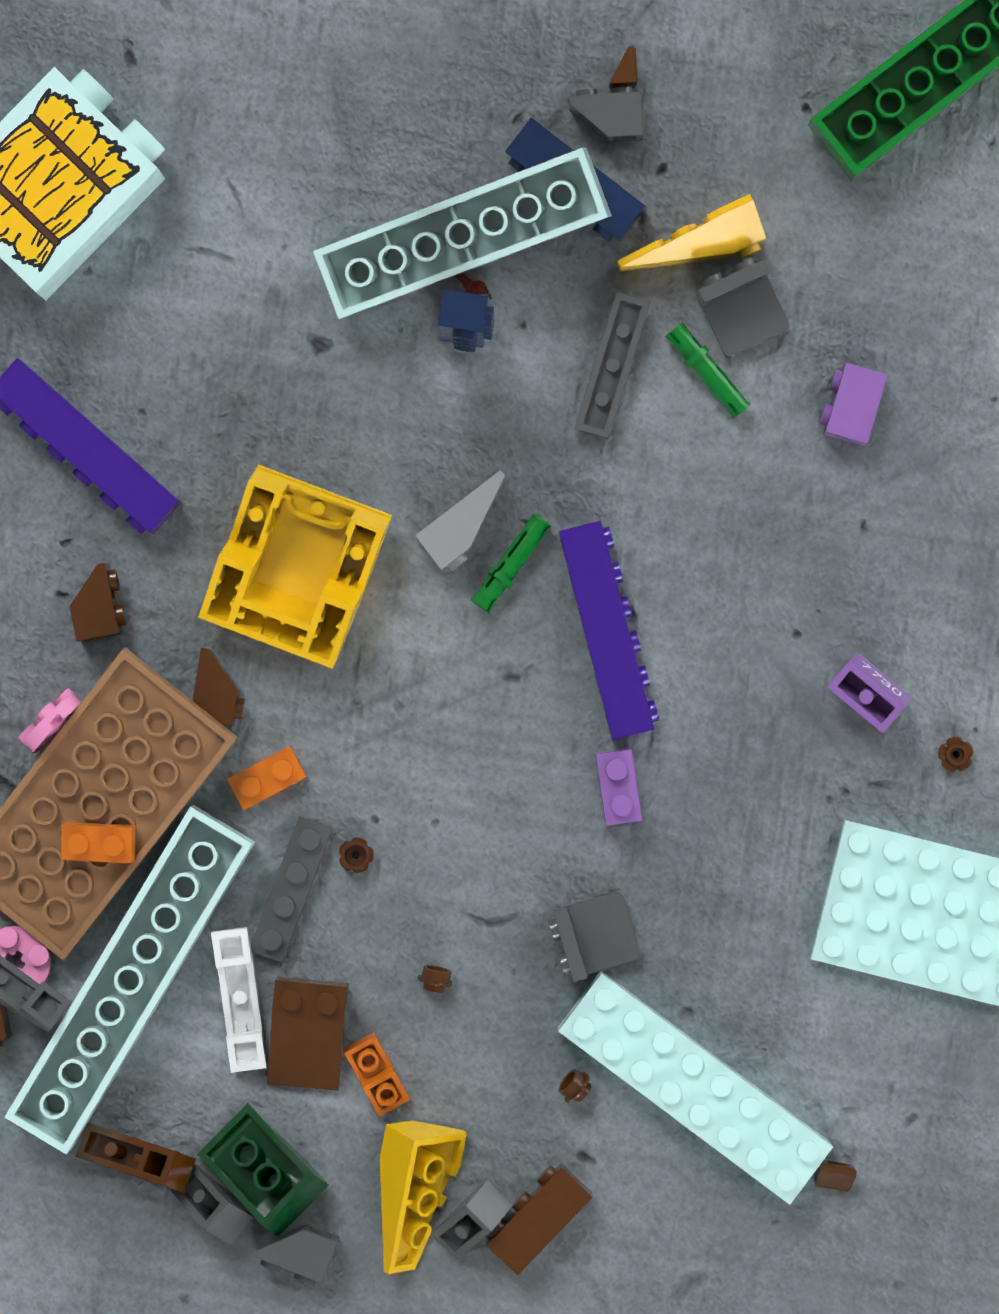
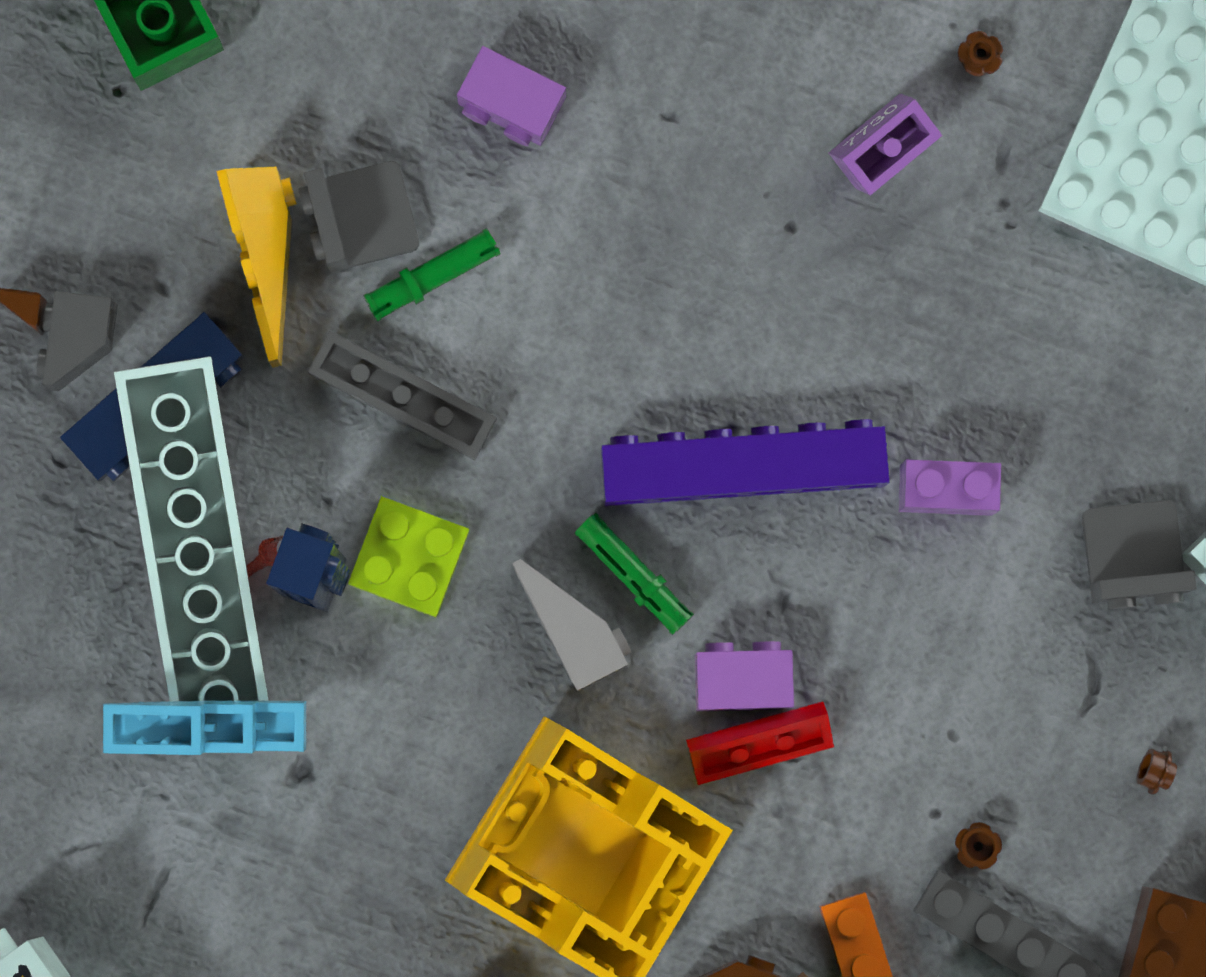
camera: 90 degrees left, 5 degrees down
none -> medium azure slope [103,701,307,755]
none -> lime plate [348,496,470,618]
none -> red plate [686,701,834,785]
none -> medium lavender brick [695,641,794,711]

